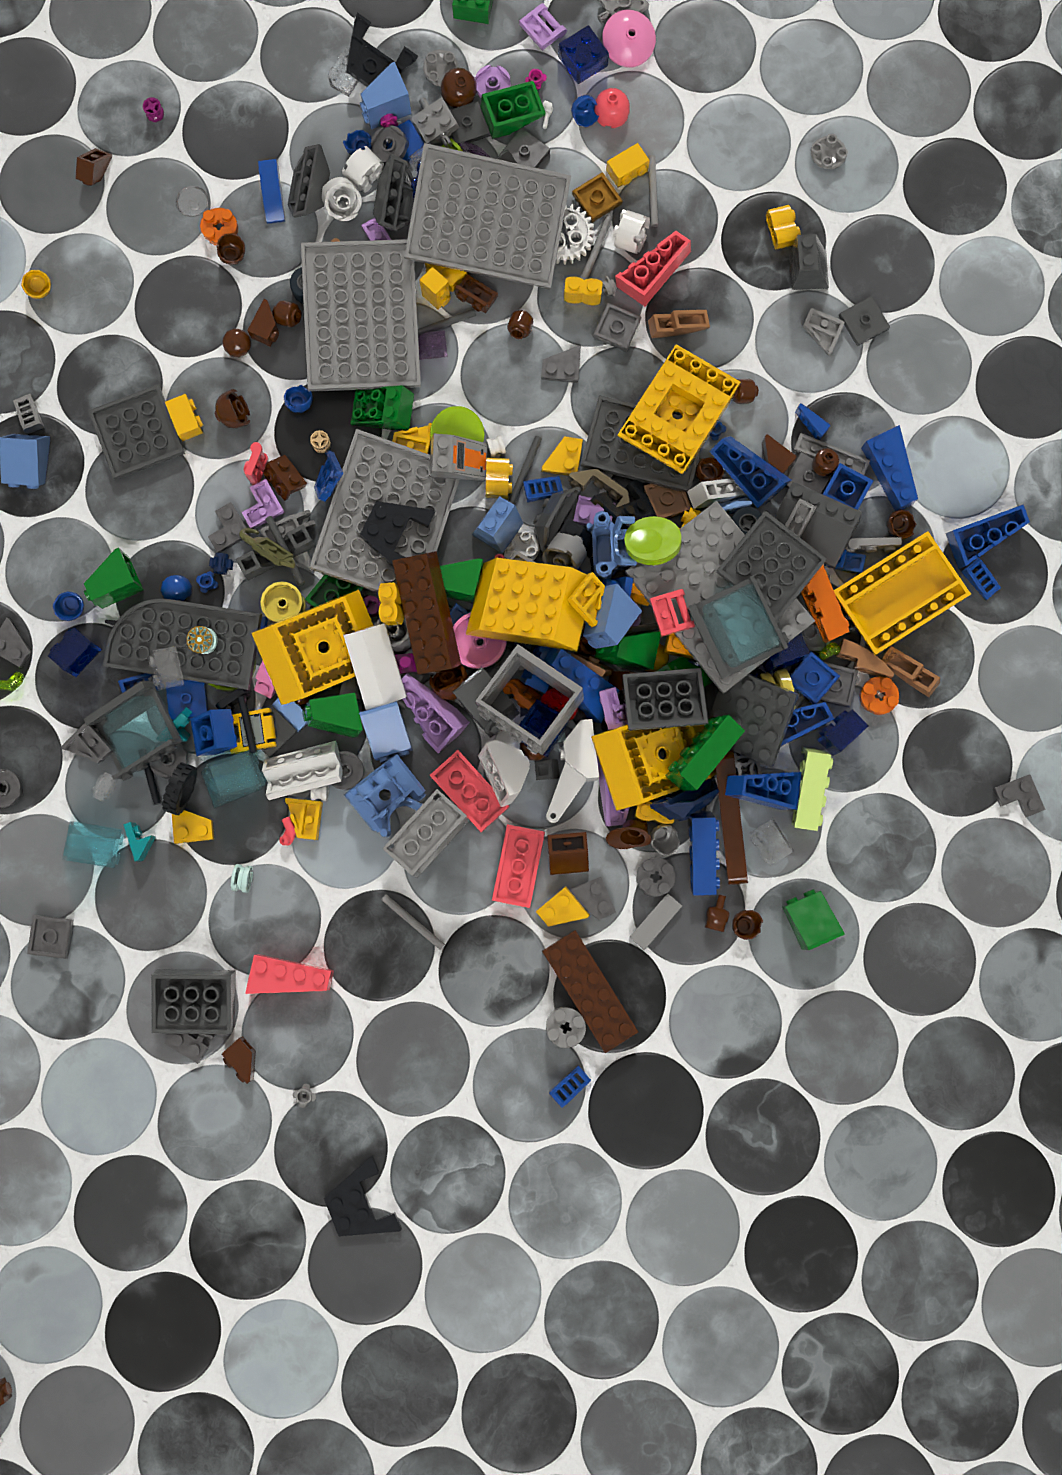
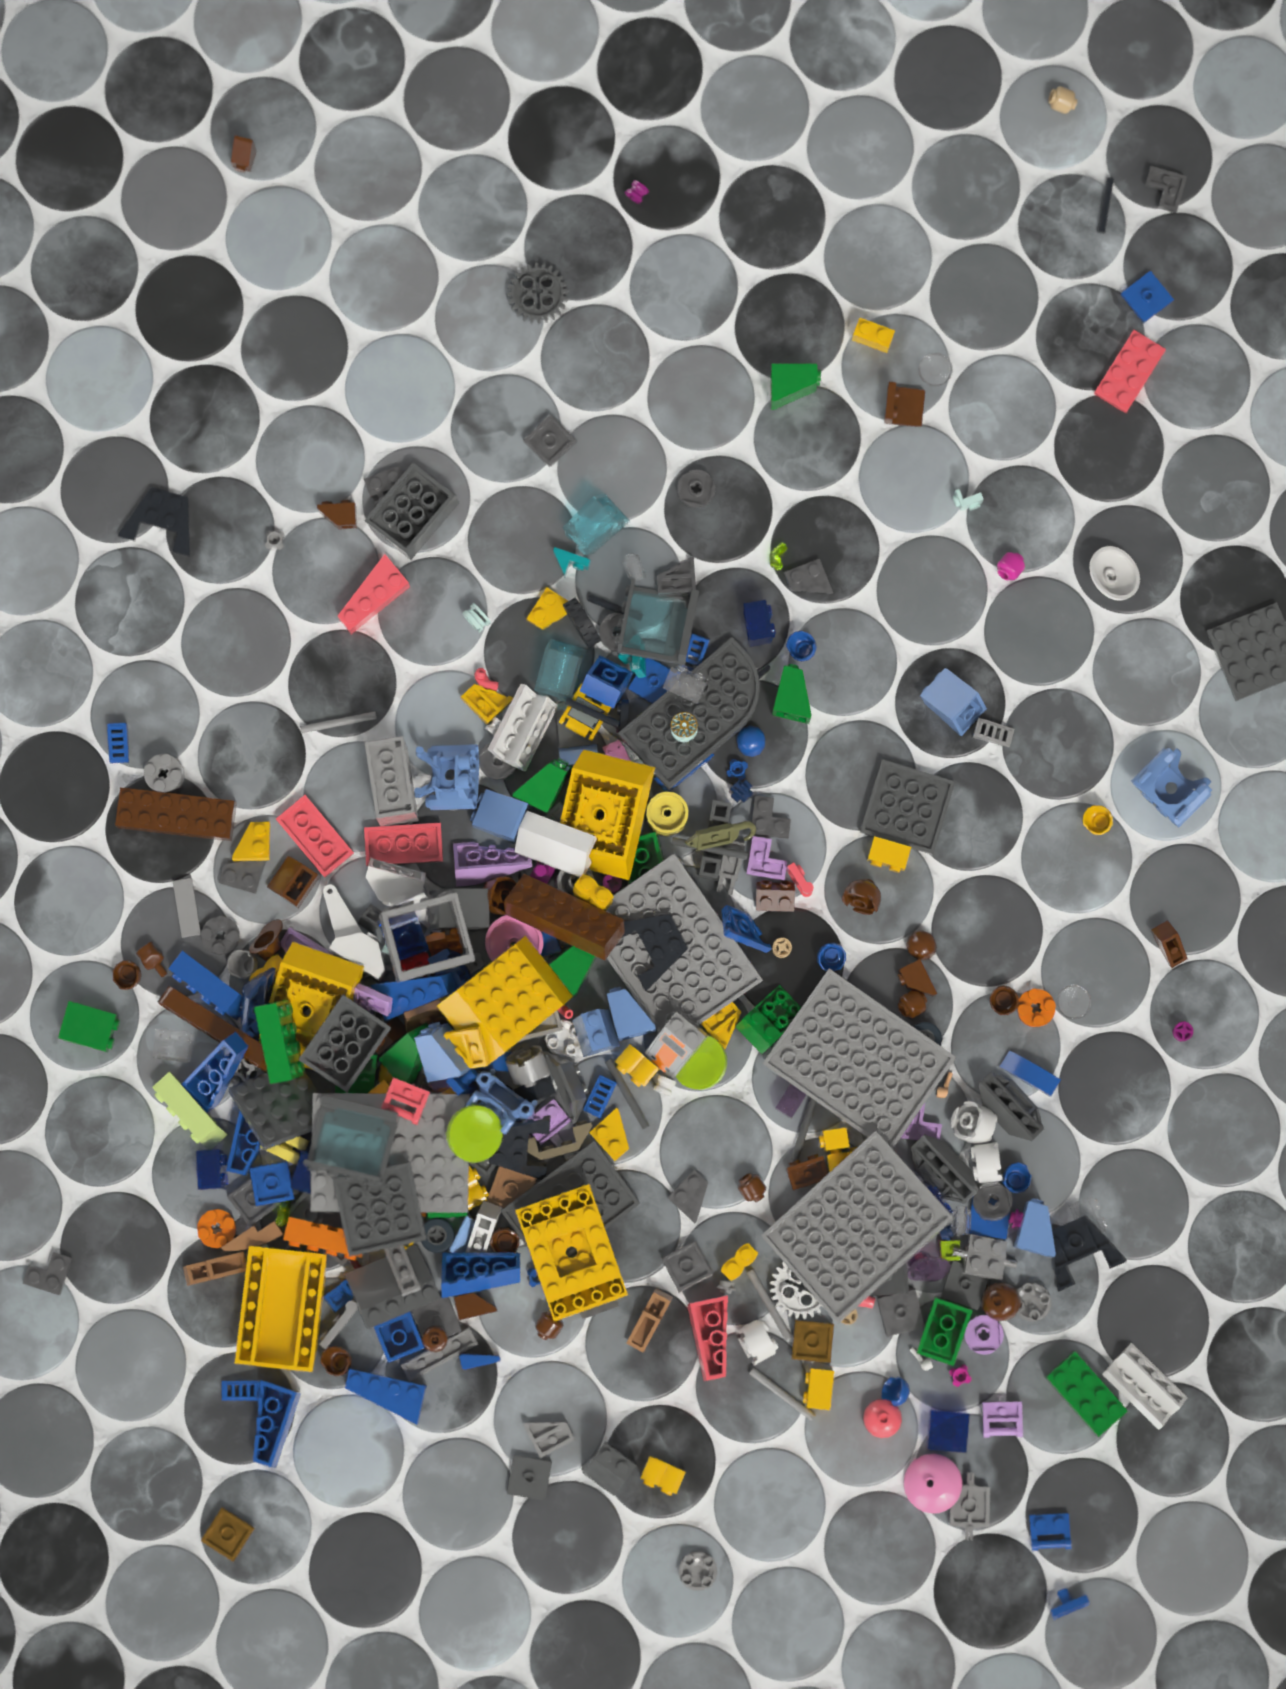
camera: 130 degrees right, 0 degrees up
none -> medium blue slope [607,987,656,1041]

